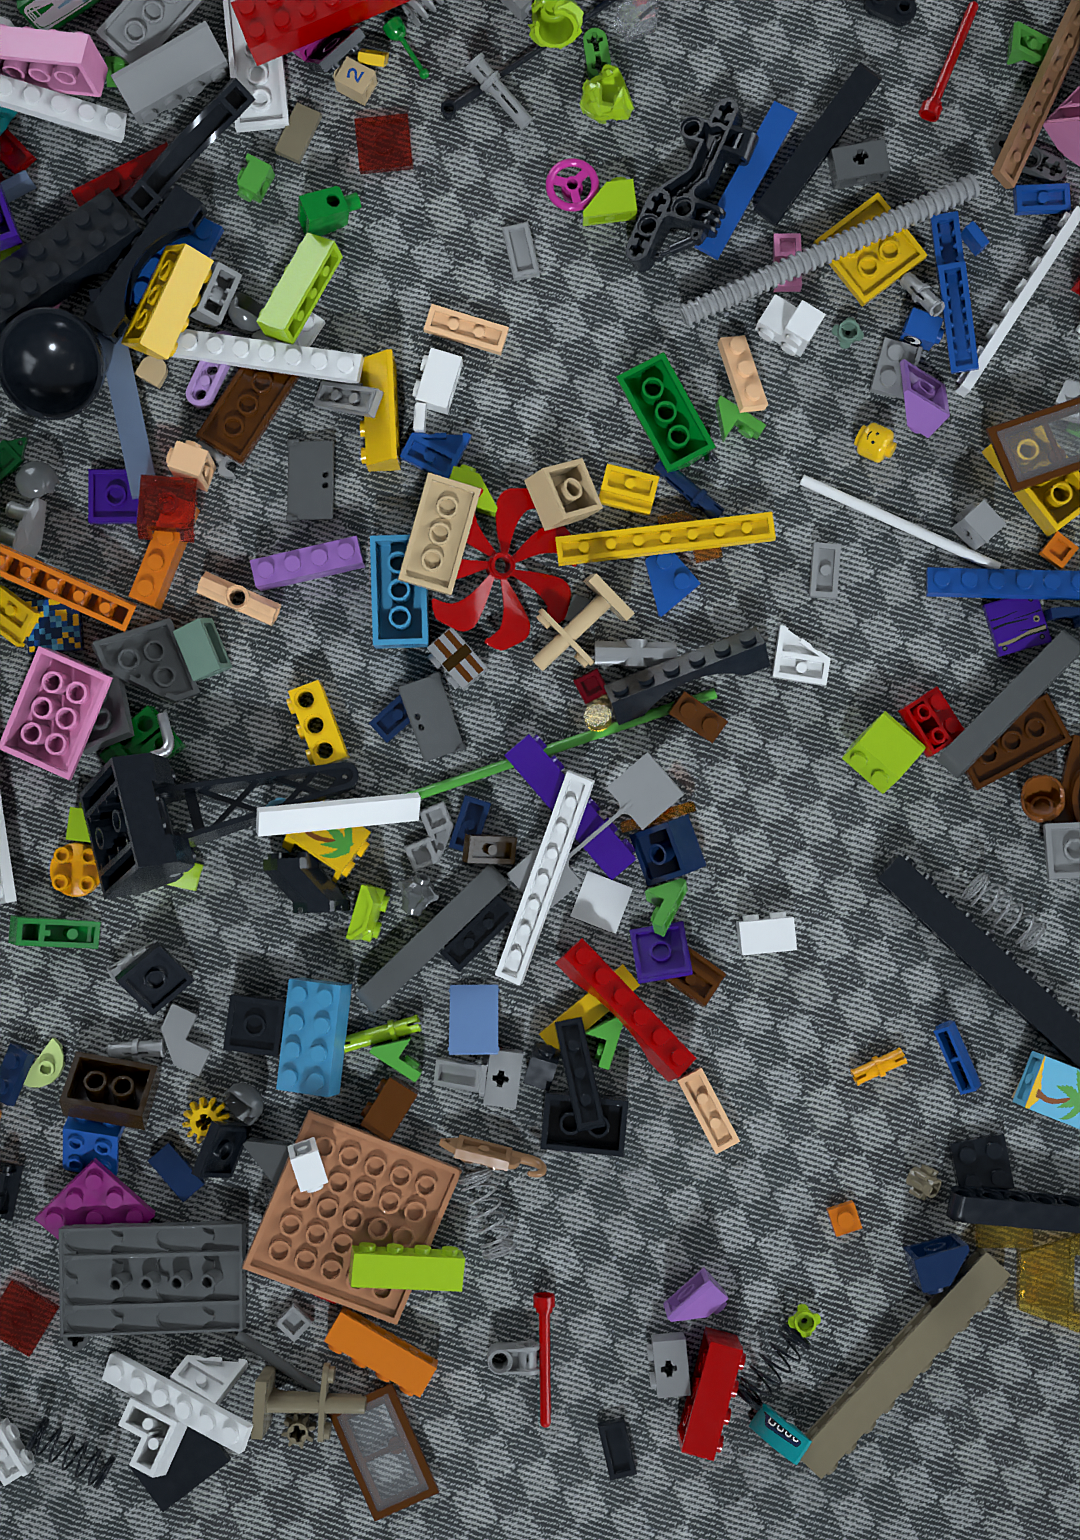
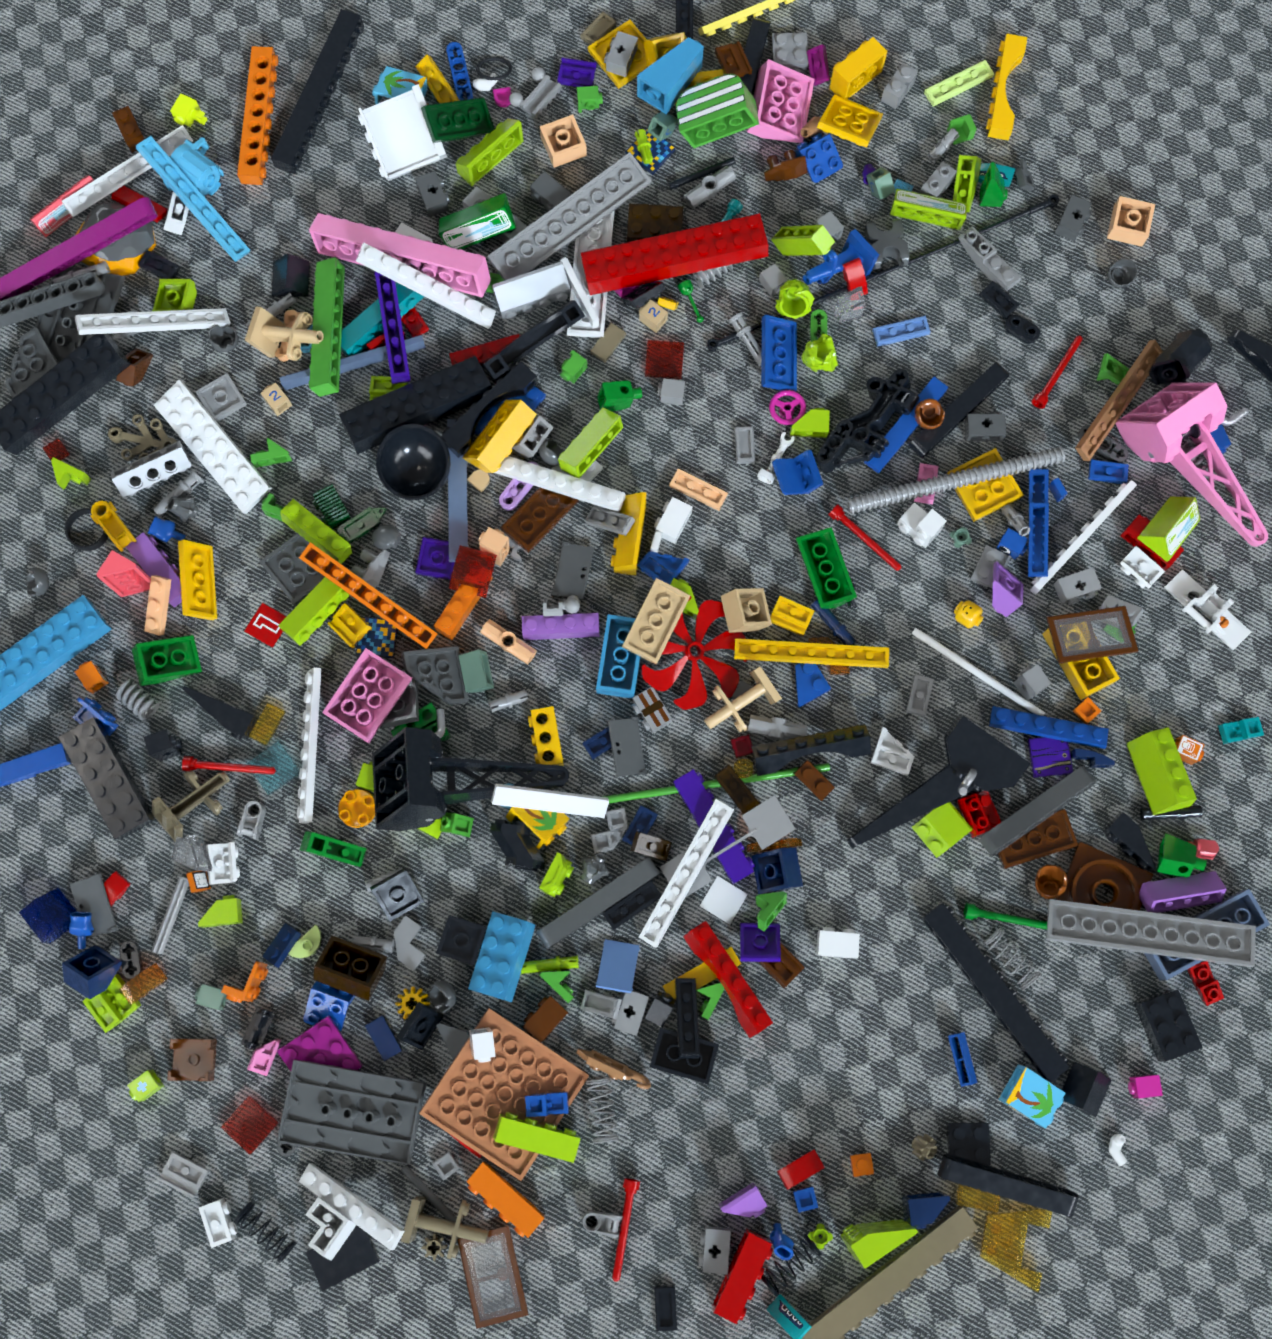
camera: 15 degrees right, 10 degrees down
white wing [170,1355,248,1406] -> none
light nougat plate [677,1067,740,1154] -> none
bright green slope [715,396,766,442] -> none
light nougat plate [717,335,768,413] -> none
light orange pin [850,1047,907,1086] -> none
none -> bright pink tile [247,1038,281,1076]
none -> bright green bracket [440,813,474,837]
none -> light grey pin [488,689,529,713]
none -> blue slope [525,1091,569,1117]
none -> light grey gear [543,595,581,616]
none -> white tile [560,257,599,329]
none -> light grey brick [657,378,685,405]
none -> dark brown tile [714,764,760,814]
none -> white piece [757,432,795,484]
none -> blue plate [761,315,797,392]
none -> blue piece [770,1223,794,1260]
none -> blue bracket [772,450,824,495]
none -> red slope [777,1149,825,1190]
none -> blue plate [793,1186,818,1213]
none -> red piece [828,504,901,571]
none -> lime slope [840,1219,918,1269]
none -> black piece [846,715,1031,849]
none -> medium blue tile [872,315,931,347]
none -> dark orange hair [915,399,945,429]
none -> green piece [963,903,1047,930]
none -> light grey brick [1053,567,1102,605]

